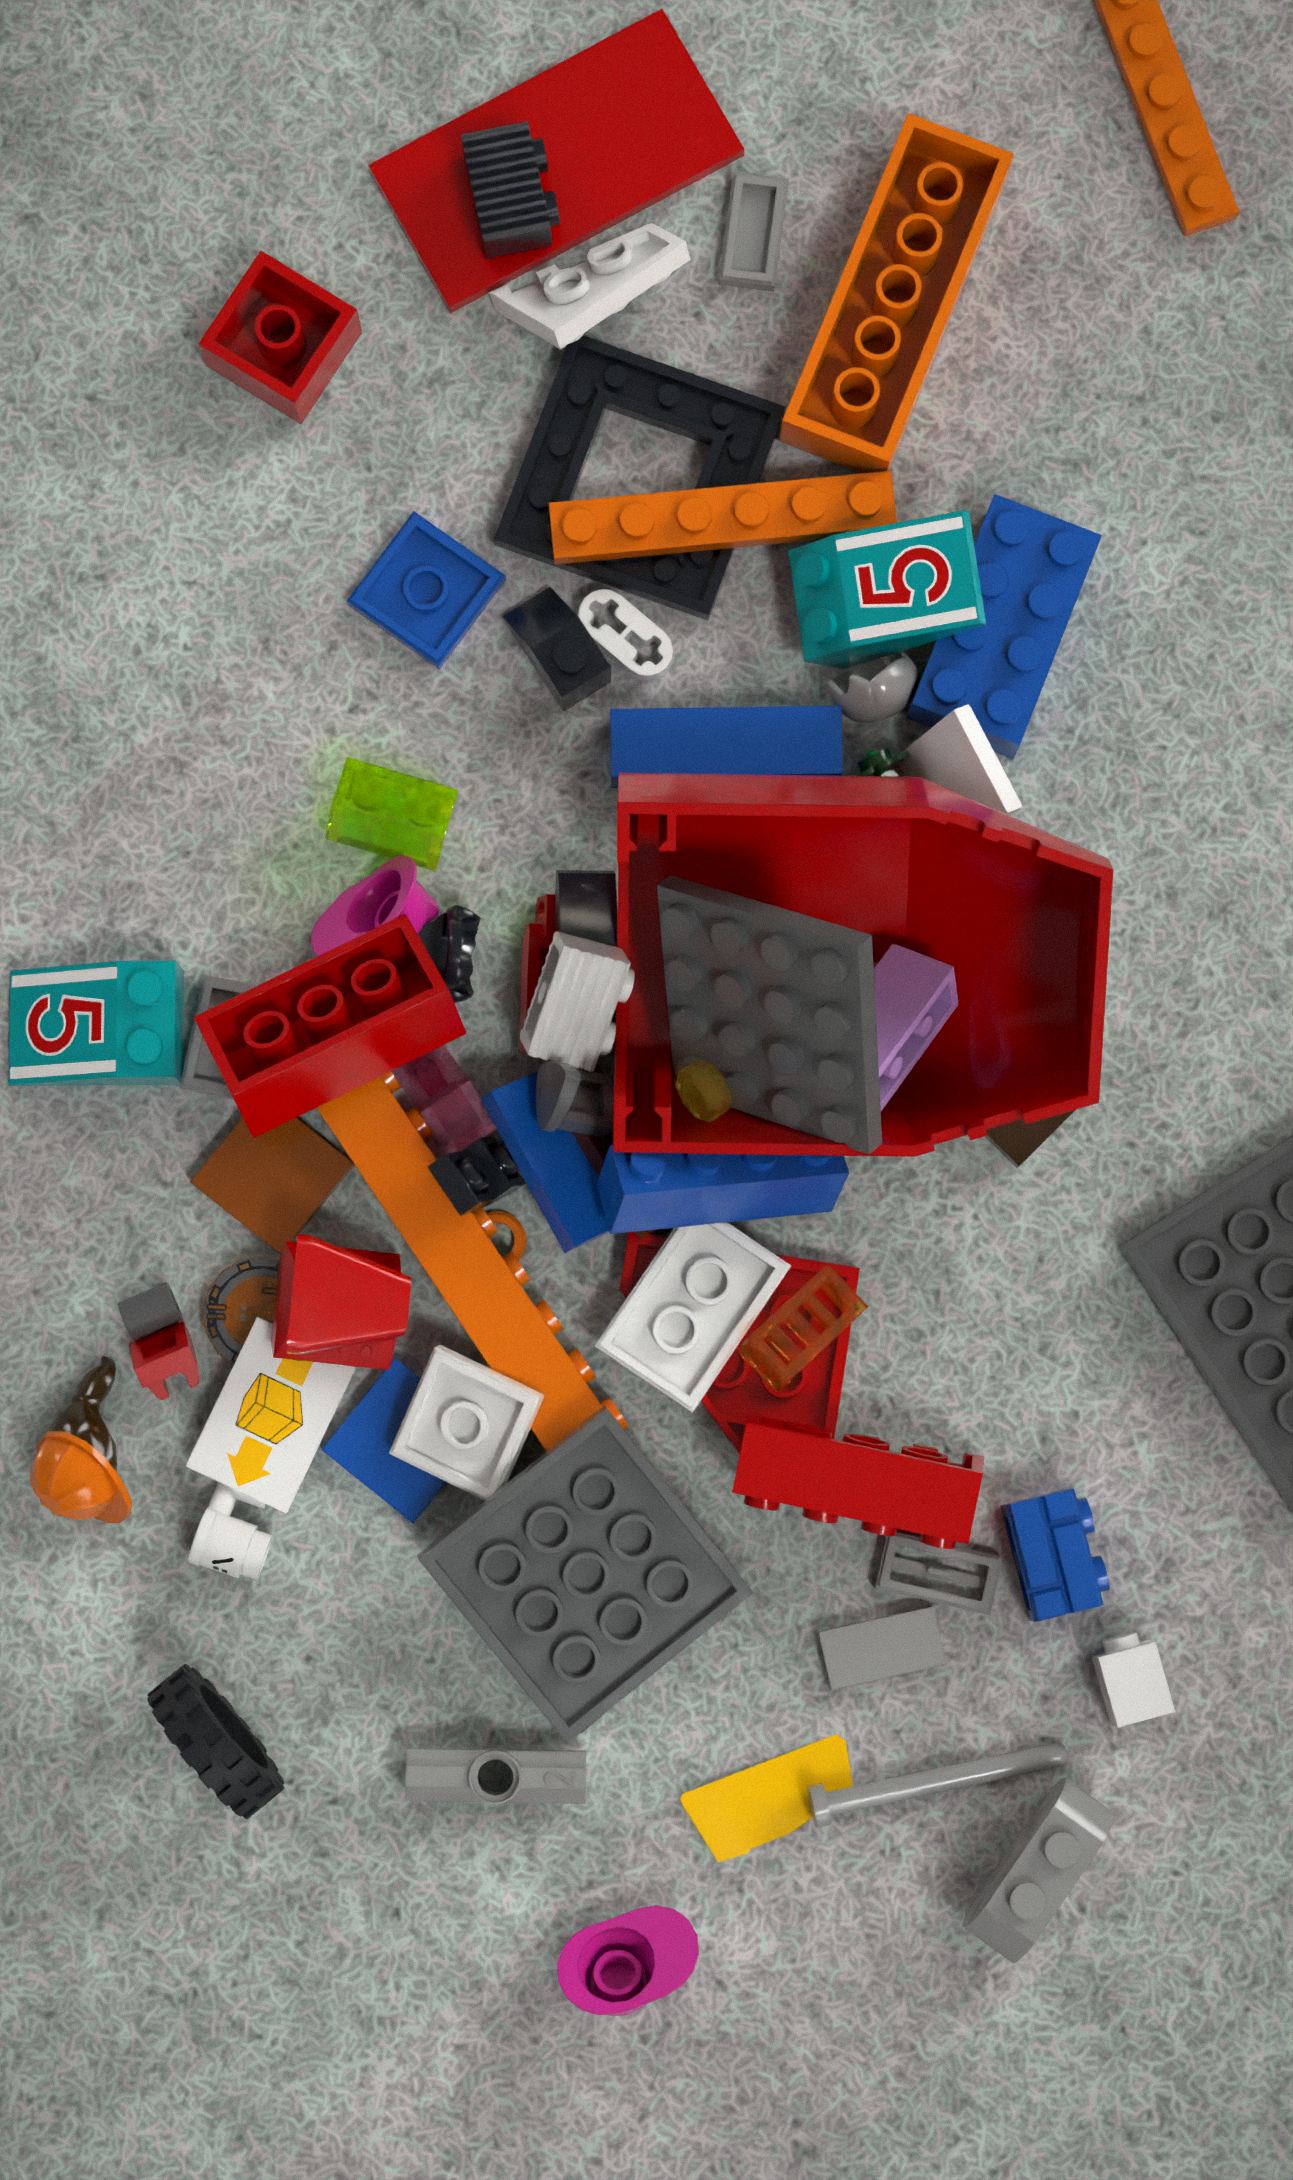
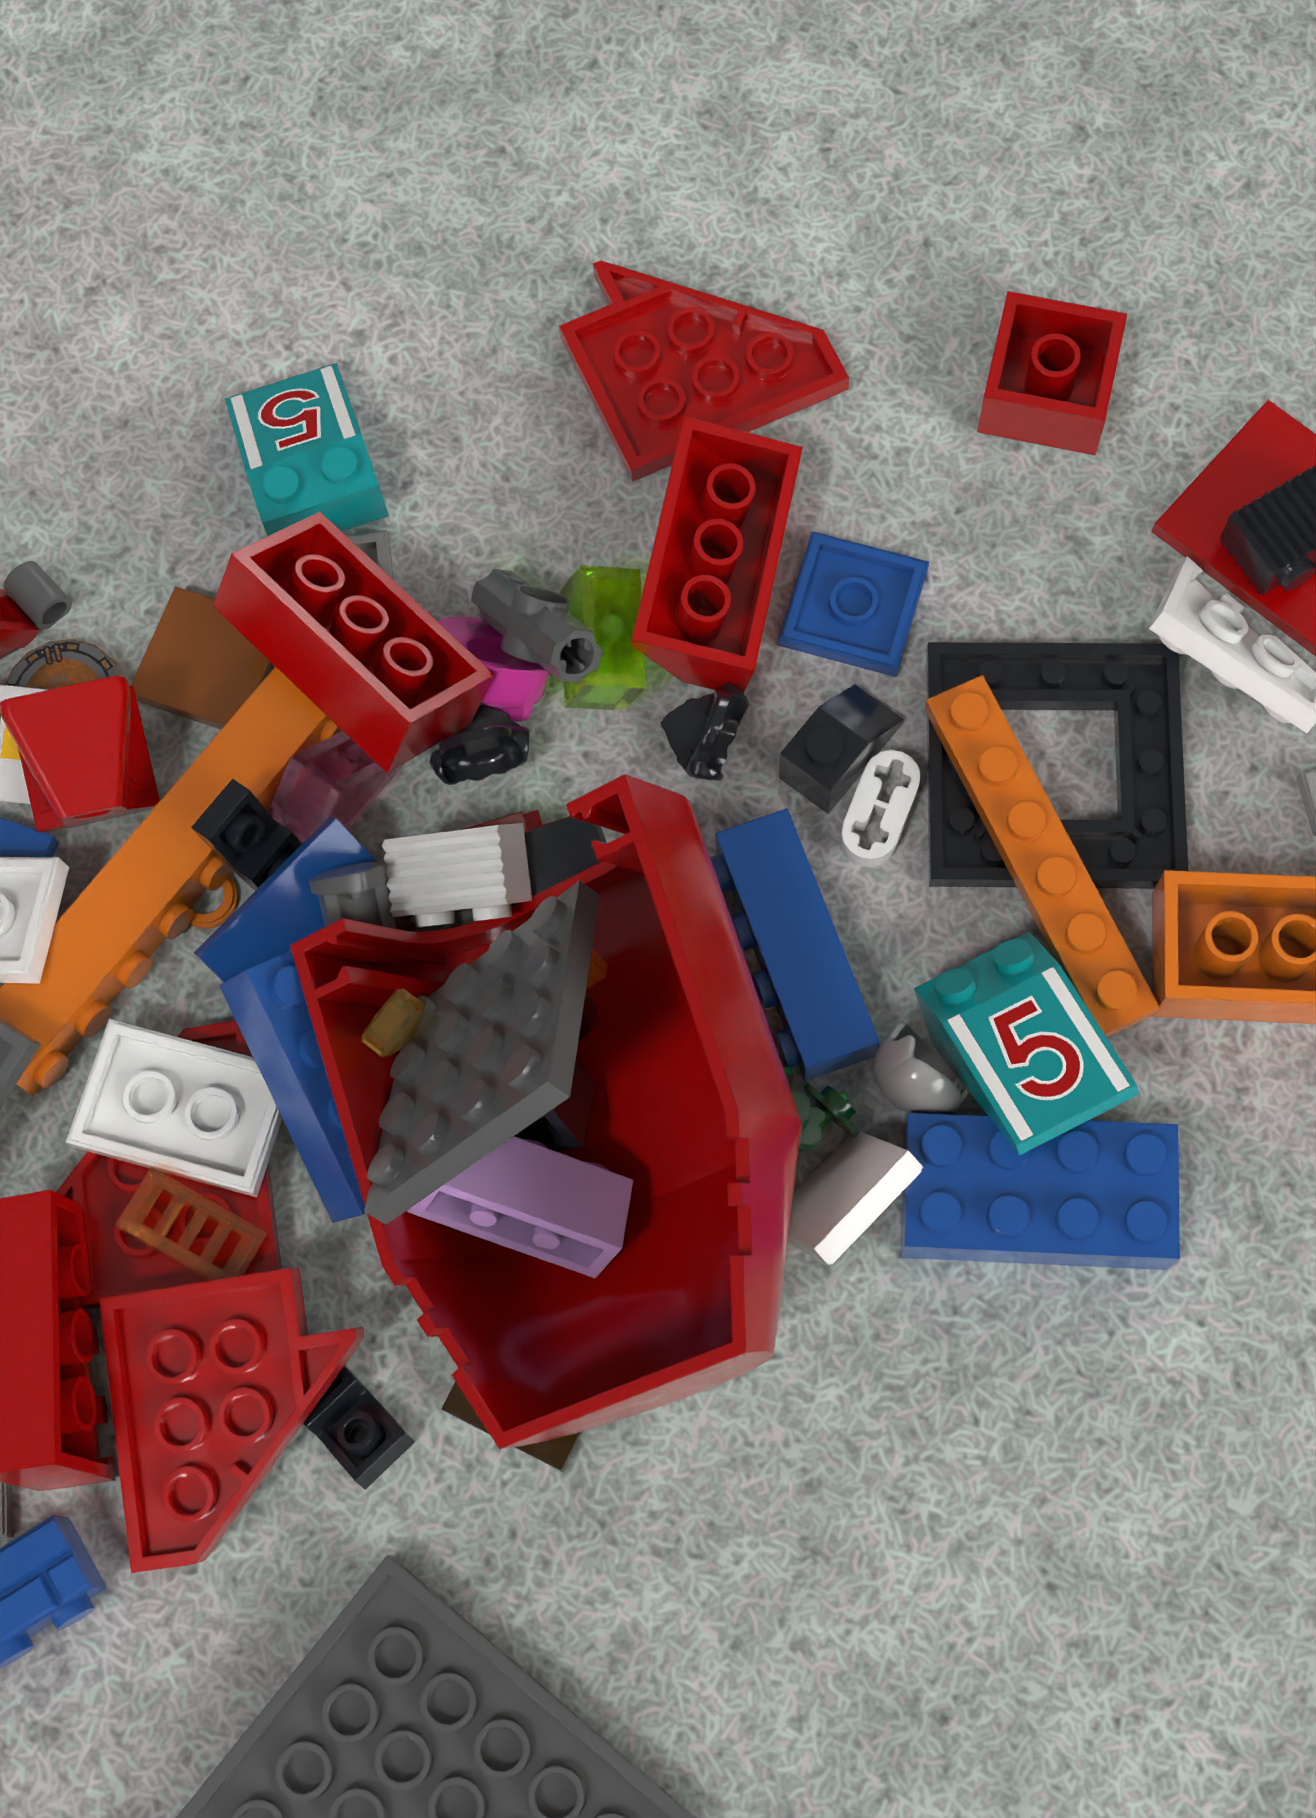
camera: 80 degrees right, 10 degrees down
none -> red wing [99,1267,365,1573]
none -> black slope [303,1365,415,1490]
none -> dark grey piece [471,569,603,683]
none -> red wing [559,260,849,482]
none -> red slope [630,416,803,693]
none -> black piece [660,682,749,780]

